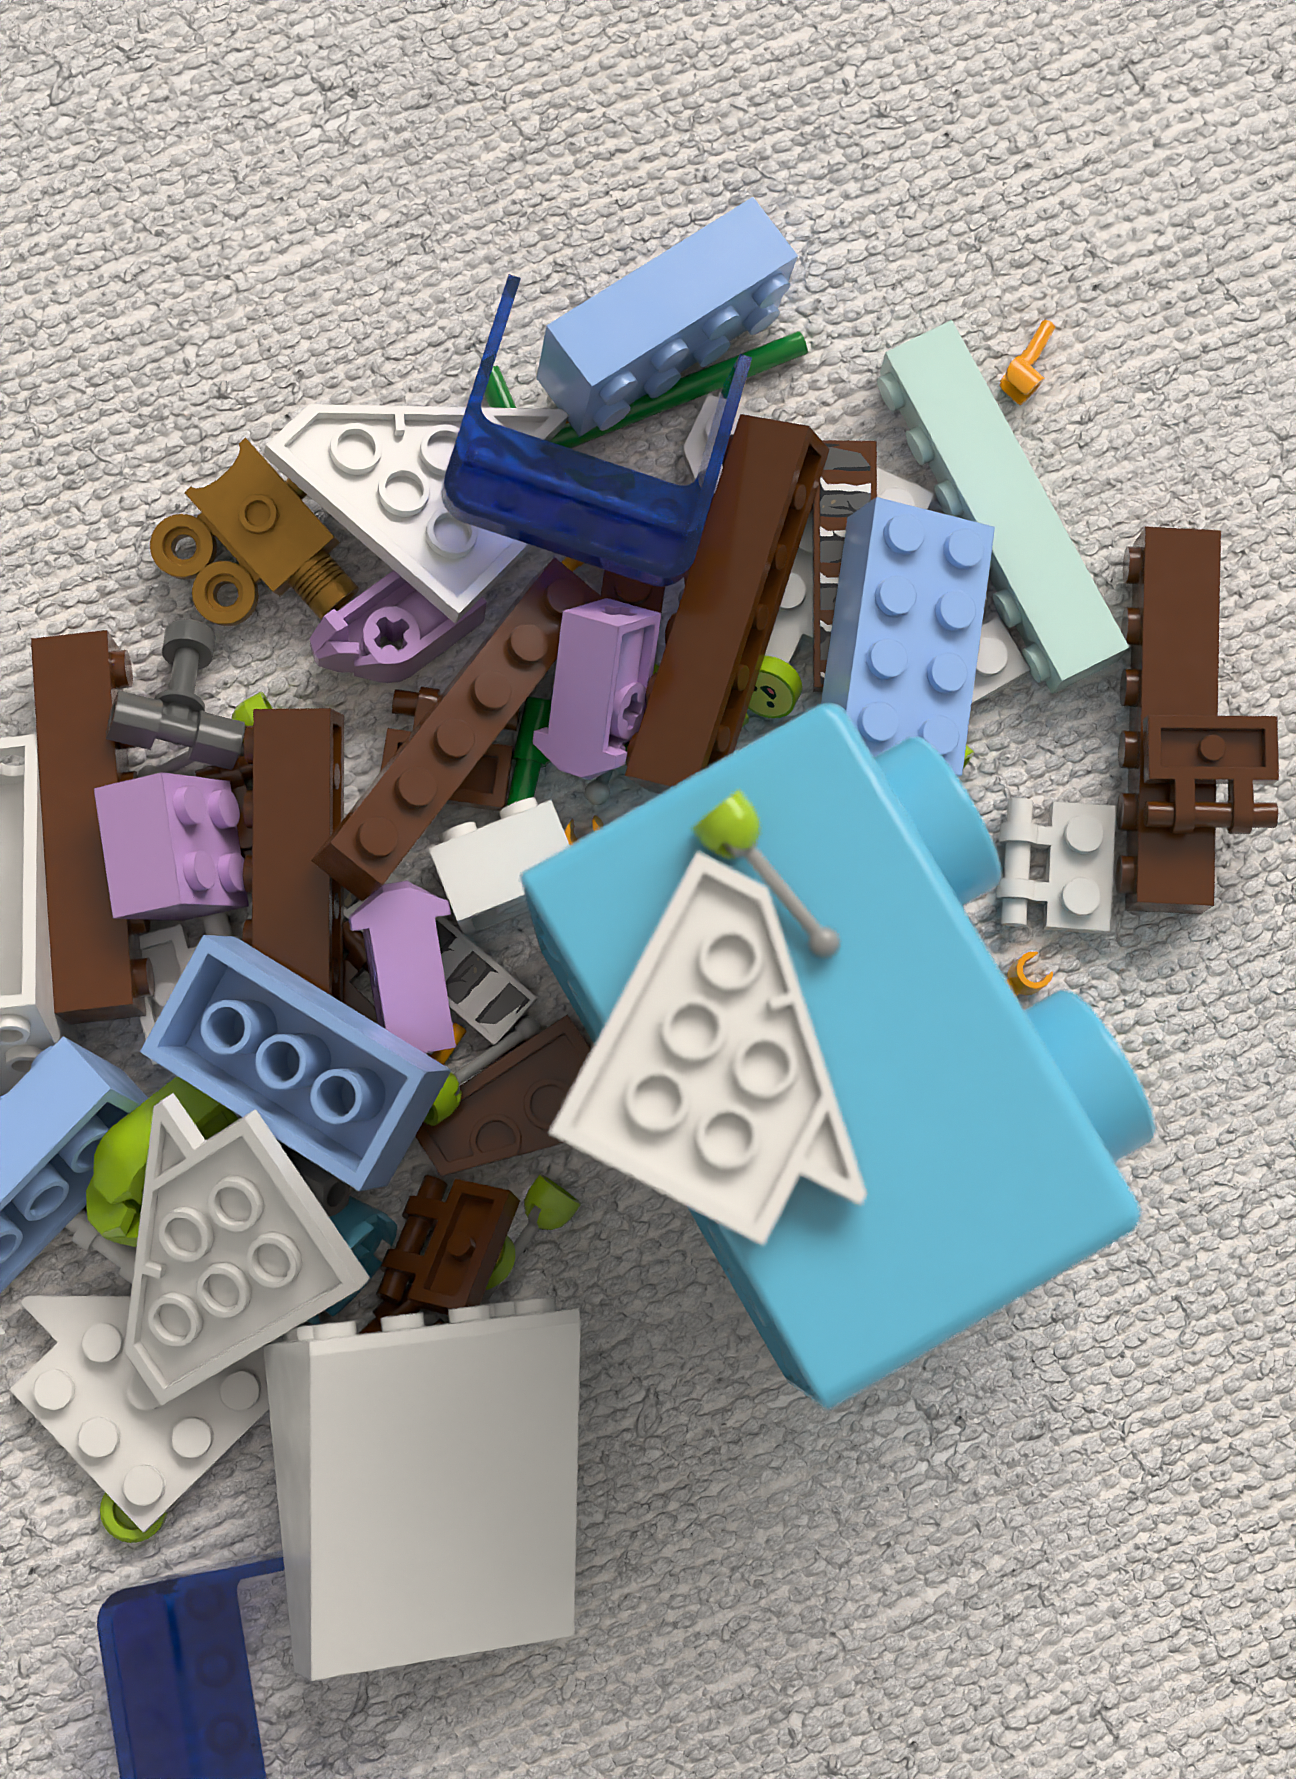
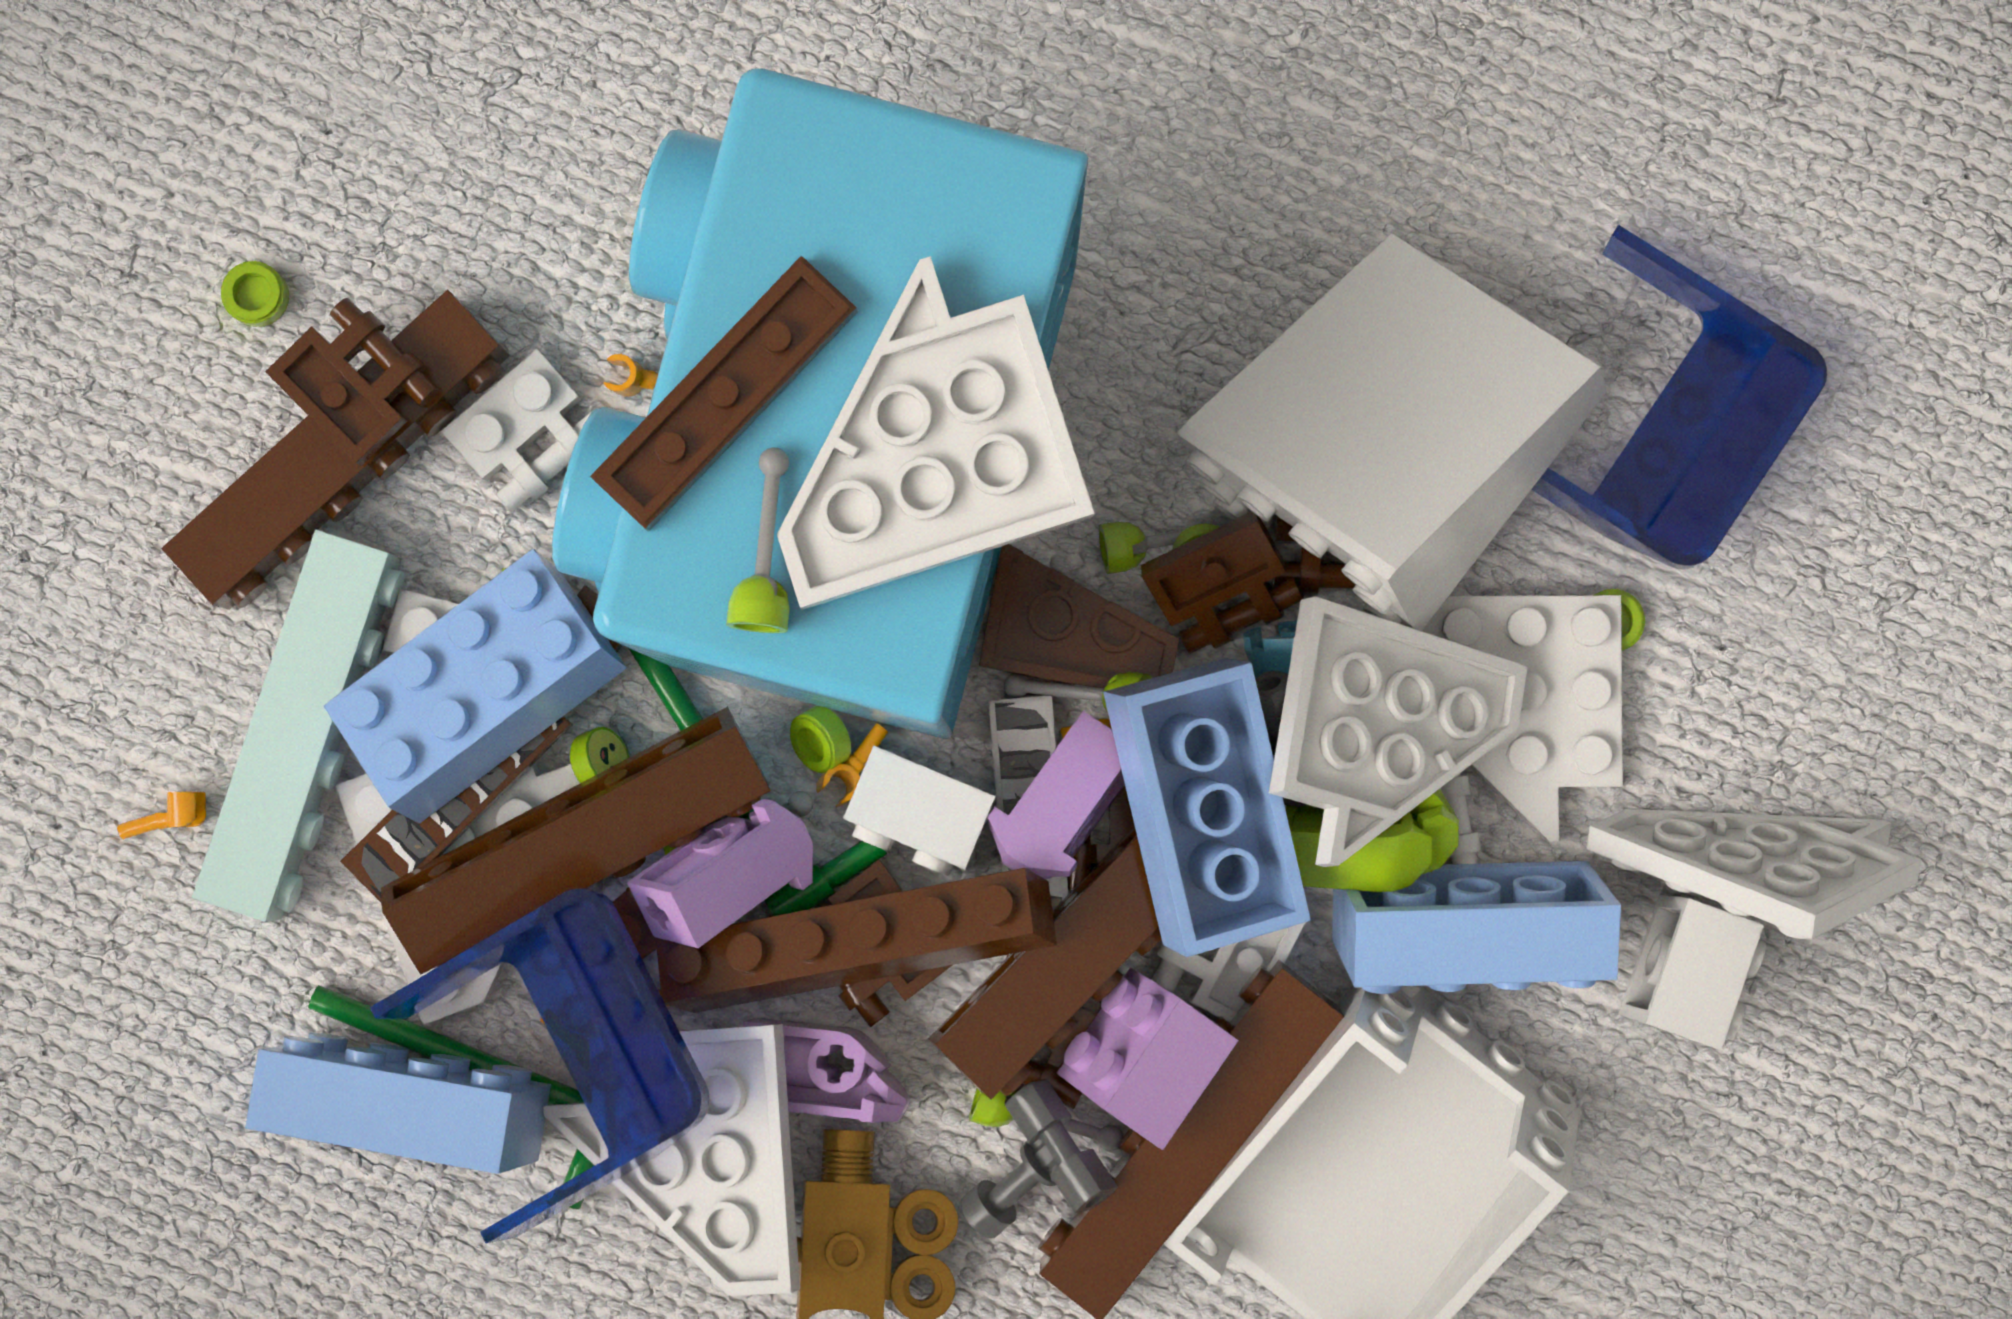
camera: 130 degrees left, 5 degrees up
none -> reddish brown tile [590,256,858,532]

